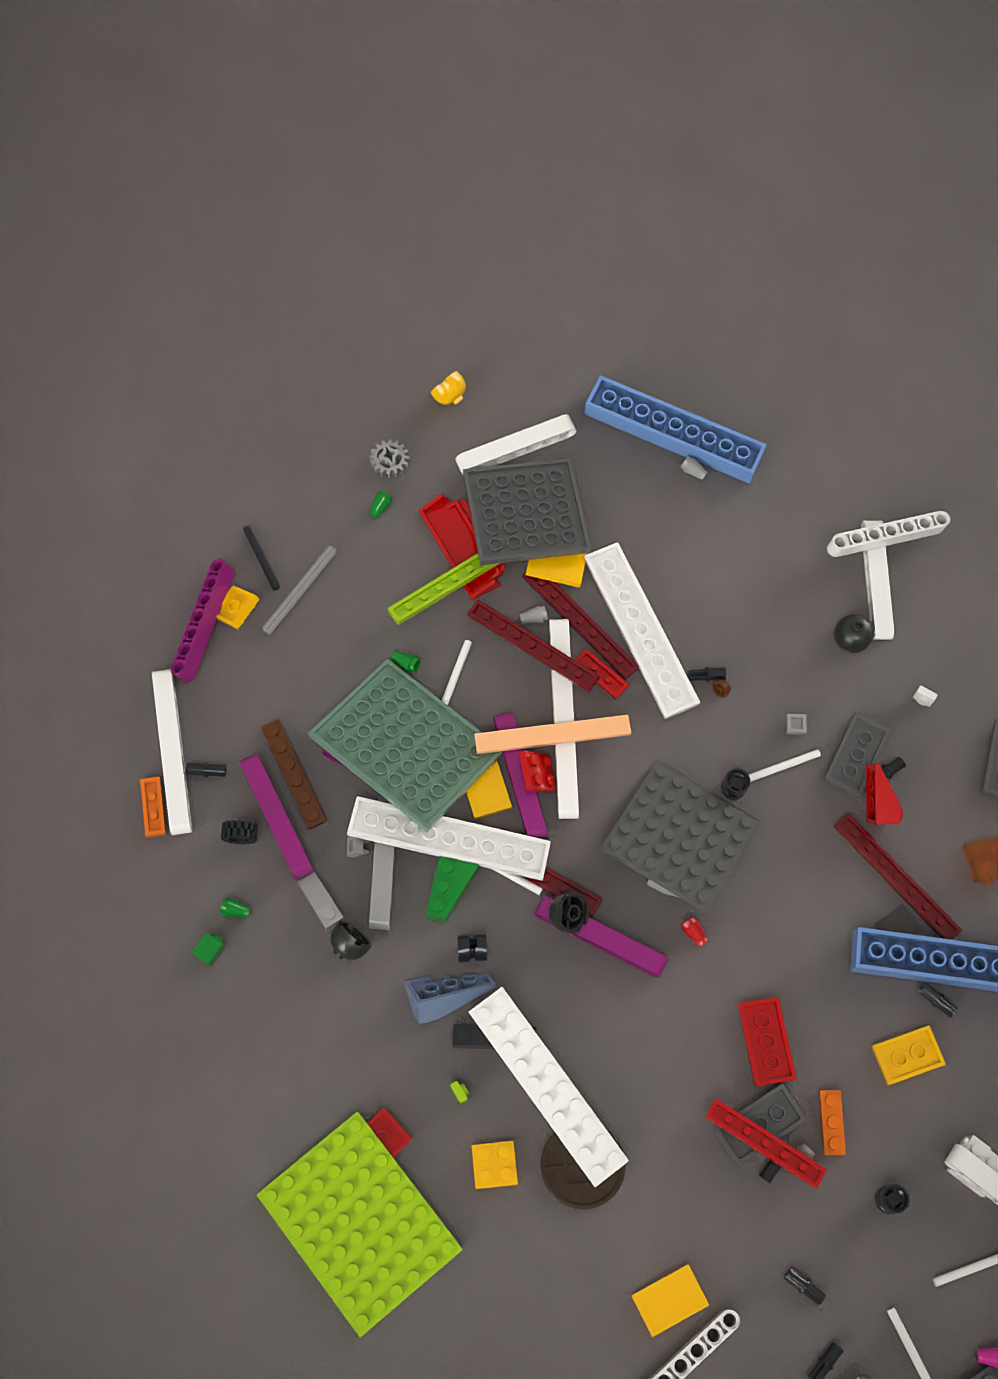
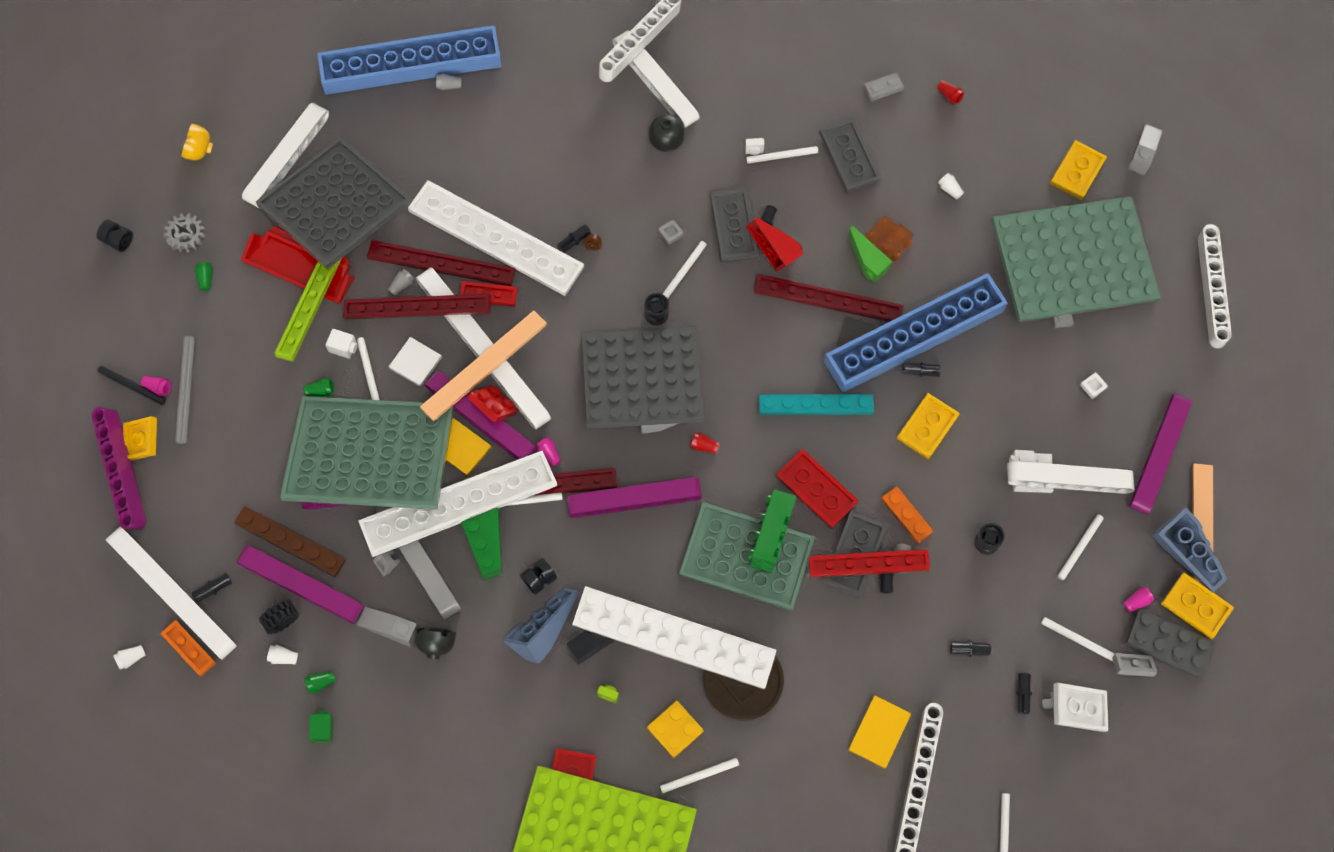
camera: 35 degrees left, 0 degrees up
yellow tile [525,554,587,588] -> none
pearl dark grey cylinder [549,892,589,934] -> none
none -> black wheel [96,219,133,252]
none -> white cone [113,645,146,670]
none -> dark pink cone [141,376,172,396]
none -> white cone [267,644,298,665]
none -> white brick [326,329,358,359]
none -> white tile [389,337,442,387]
none -> dark pink cone [536,437,561,467]
none -> white bar [660,758,739,794]
none -> sand green plate [679,502,815,611]
none -> white bar [746,146,818,164]
none -> green wedge [748,489,796,574]
none -> teal plate [759,394,874,415]
none -> bright green slope [848,225,893,283]

